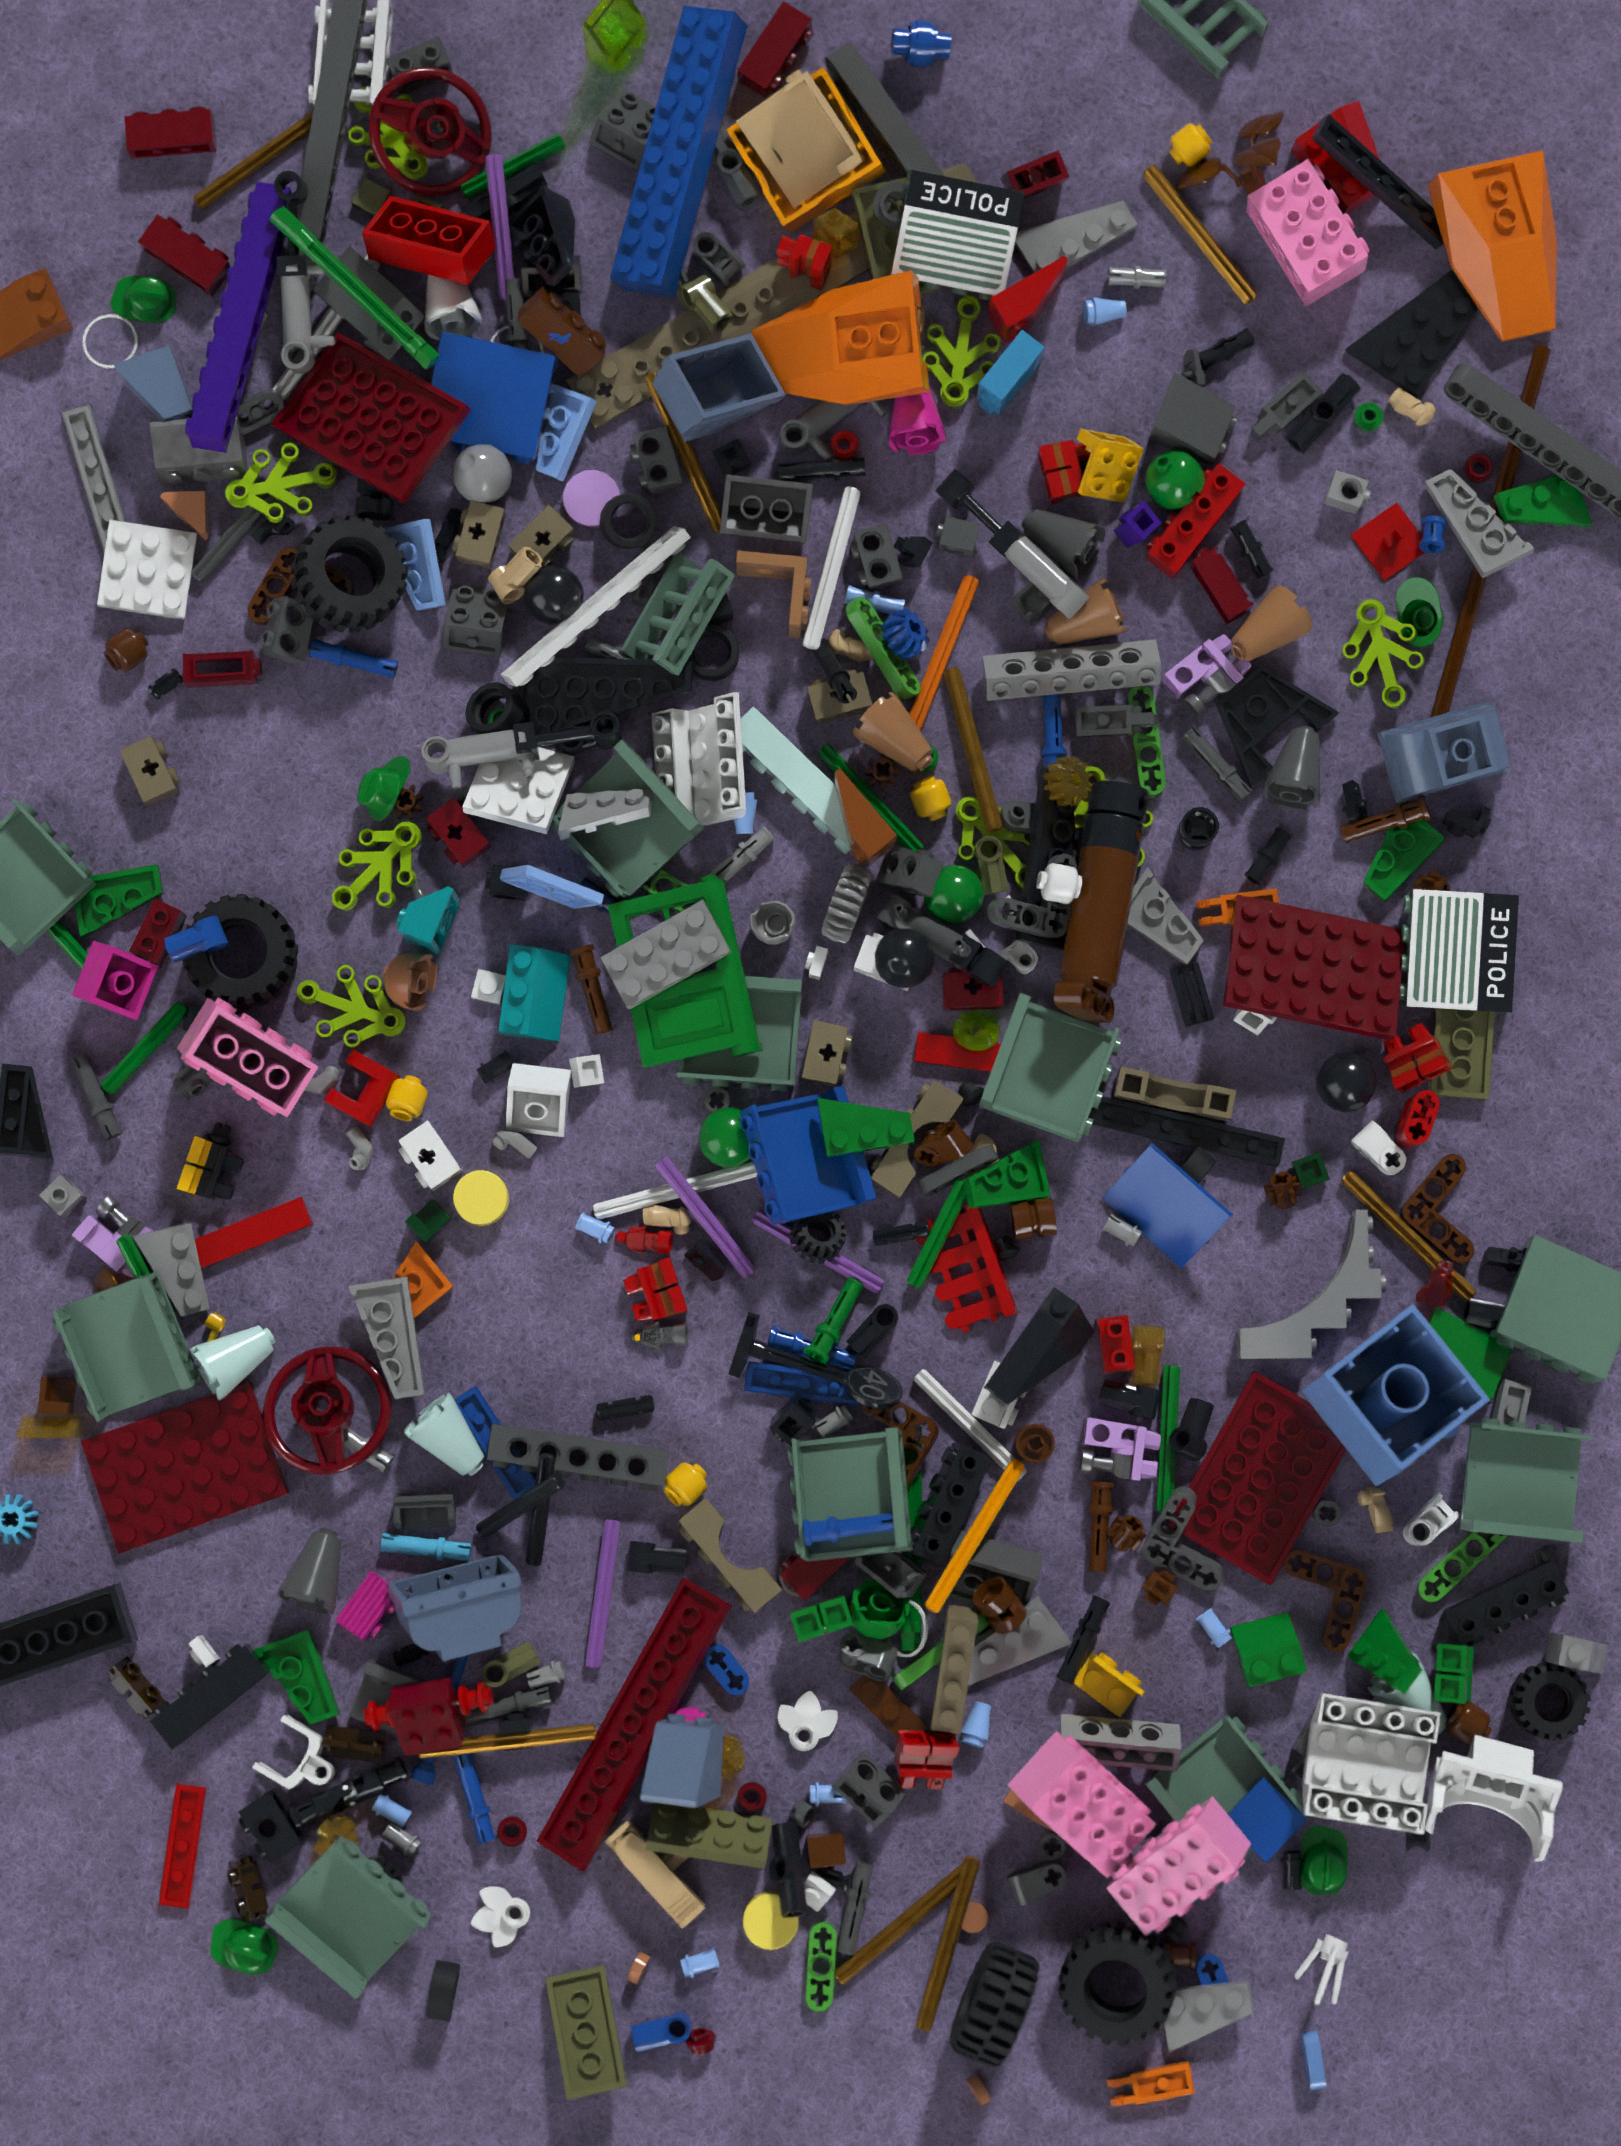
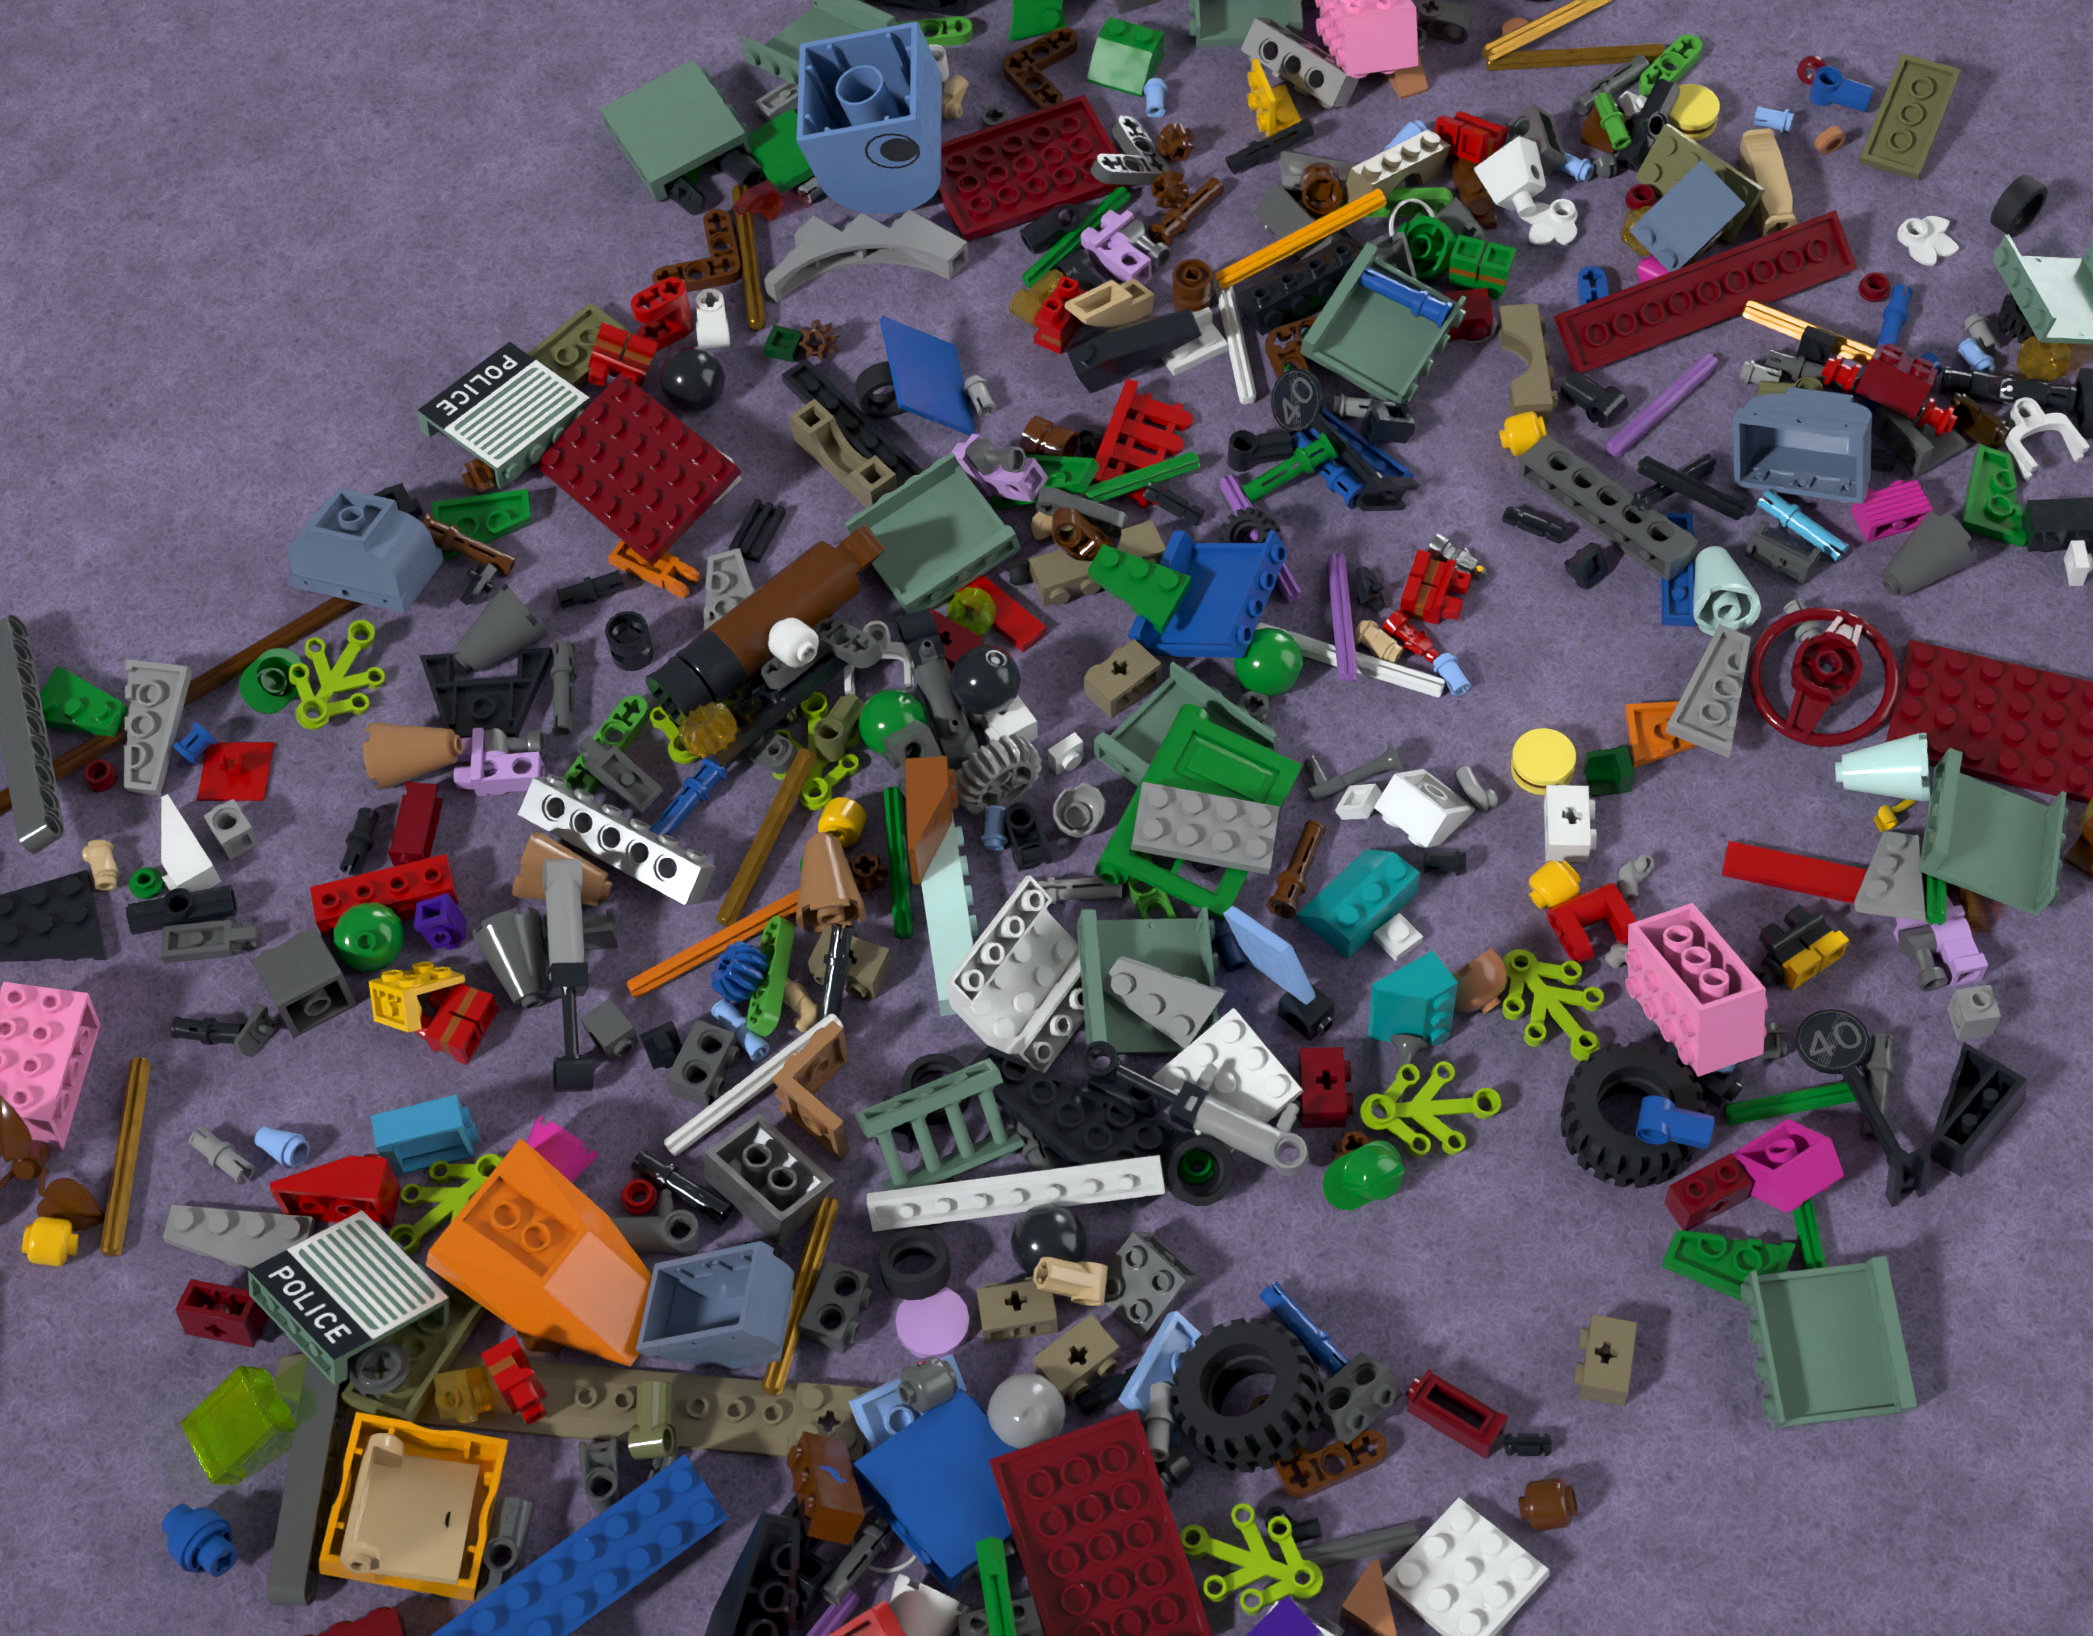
camera: 135 degrees left, 25 degrees down
none -> white slope [161,794,222,892]
none -> clear neon green panel [180,1366,296,1485]
none -> dark grey head [898,1356,957,1413]
none -> lavender hips [950,434,1048,502]
none -> light blue pin [981,805,1008,851]
none -> black piece [1005,802,1052,872]
none -> tan slope [1065,278,1155,327]
none -> light grey pin [1144,1382,1175,1462]
none -> dark grey piece [1304,742,1404,803]
none -> white torso [1474,136,1546,217]
none -> black tile [1564,542,1609,590]
none -> bright green axle [1594,92,1631,150]
none -> black piece [1796,1009,1931,1207]

